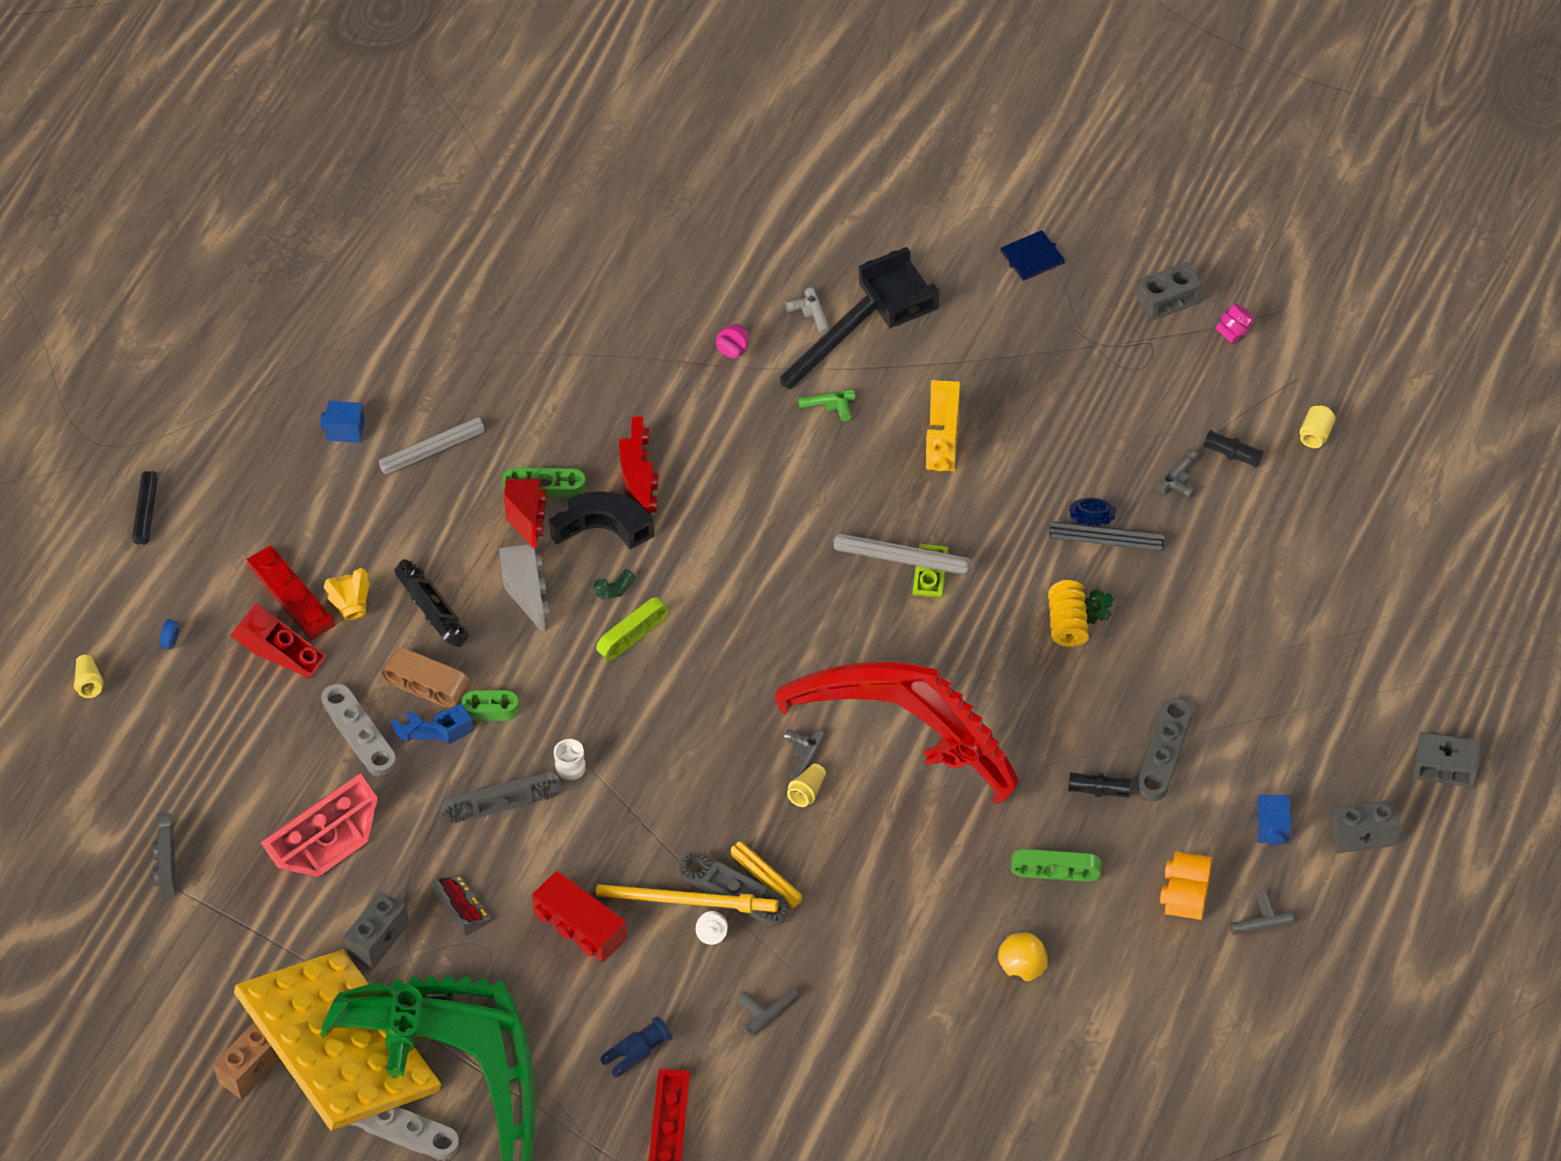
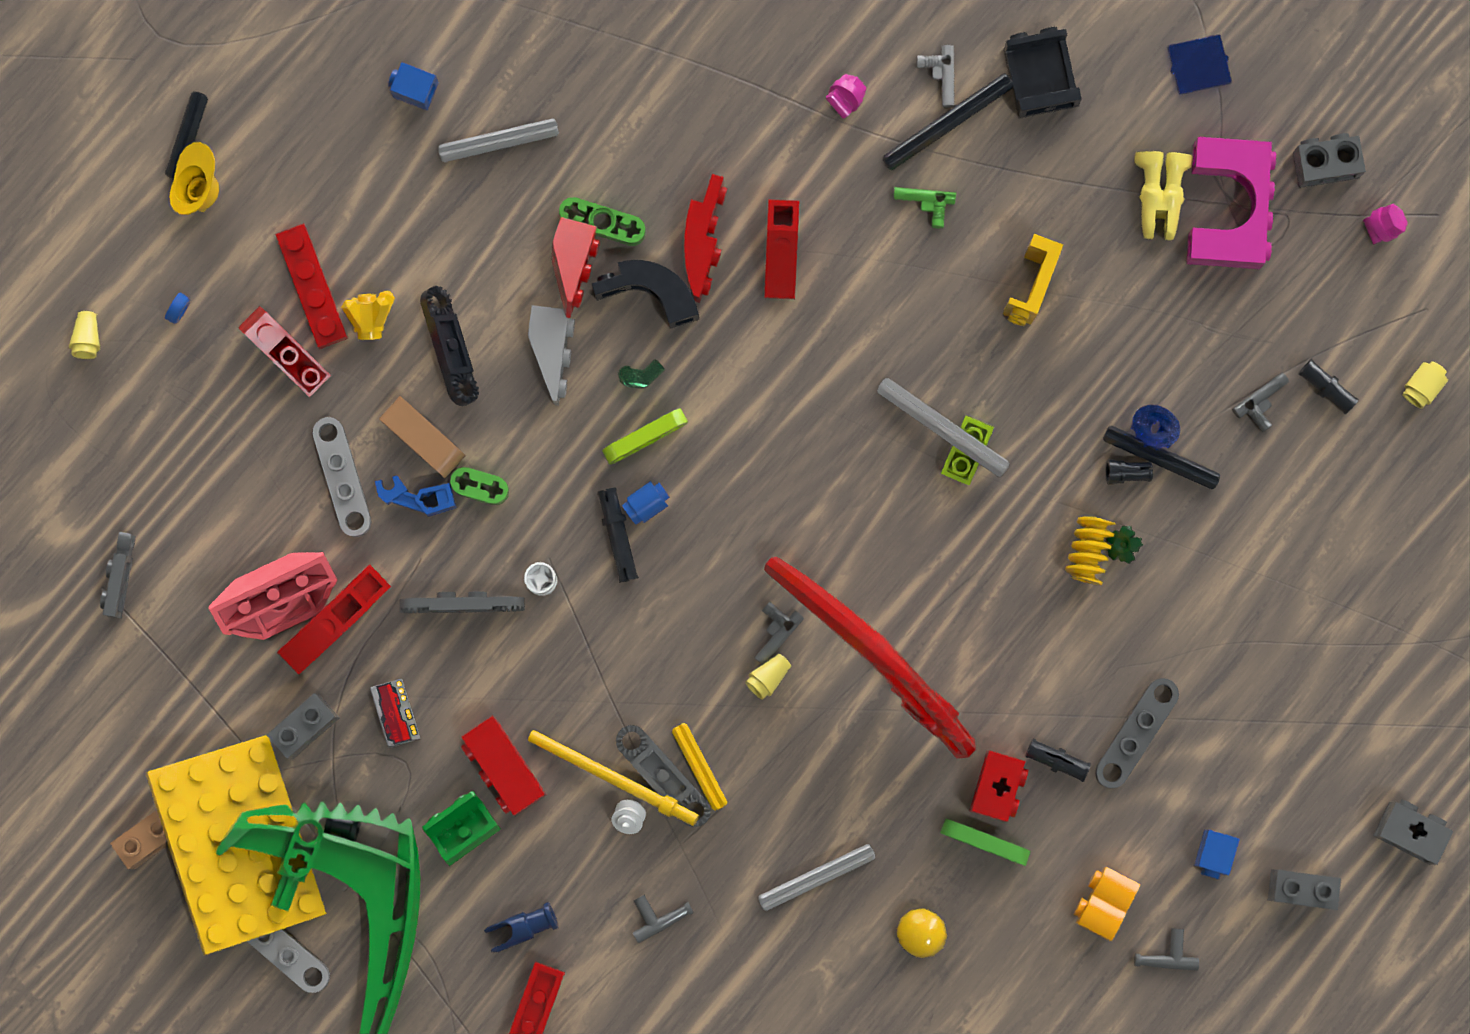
camera: 15 degrees right, 30 degrees up
none -> yellow piece [169,142,220,215]
none -> red slope [276,564,391,675]
none -> green bracket [422,791,501,866]
none -> black pin [597,487,639,583]
none -> blue brick [622,481,670,525]
none -> light grey axle [758,844,875,911]
none -> red slope [764,199,799,299]
none -> red brick [969,750,1028,822]
none -> black pin [1106,460,1153,485]
none -> light yellow piece [1135,151,1193,240]
none -> dark pink arch [1186,137,1276,269]

